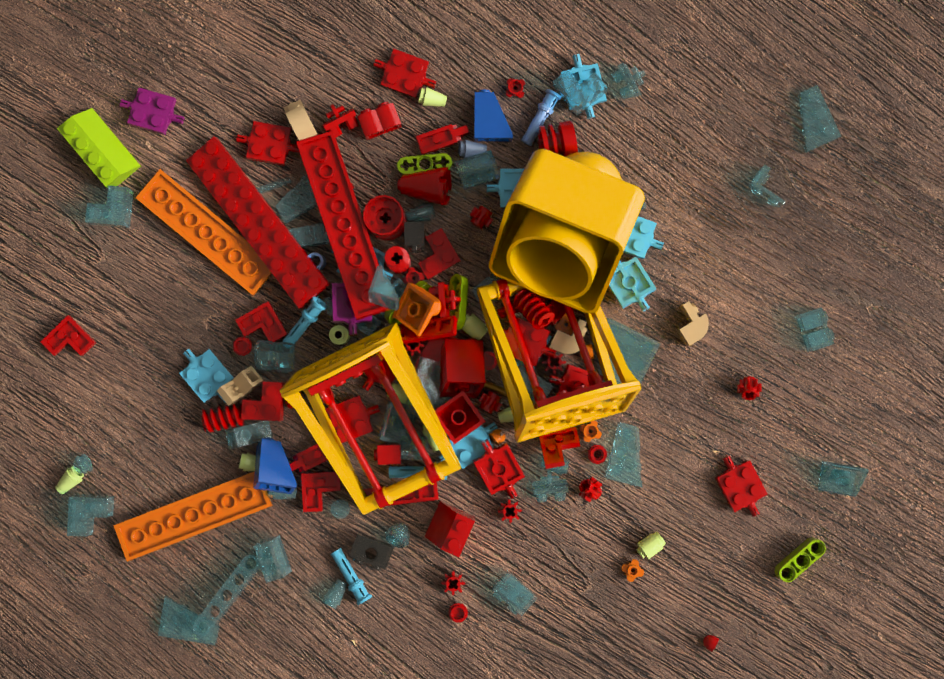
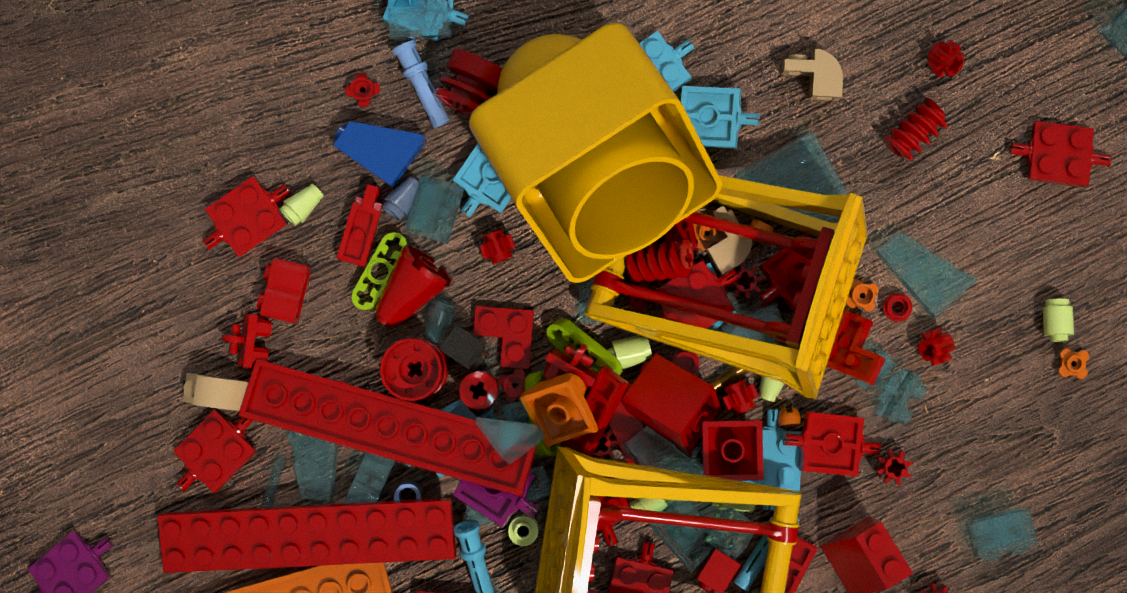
camera: 55 degrees left, 0 degrees up
none -> red piece [883,97,948,161]

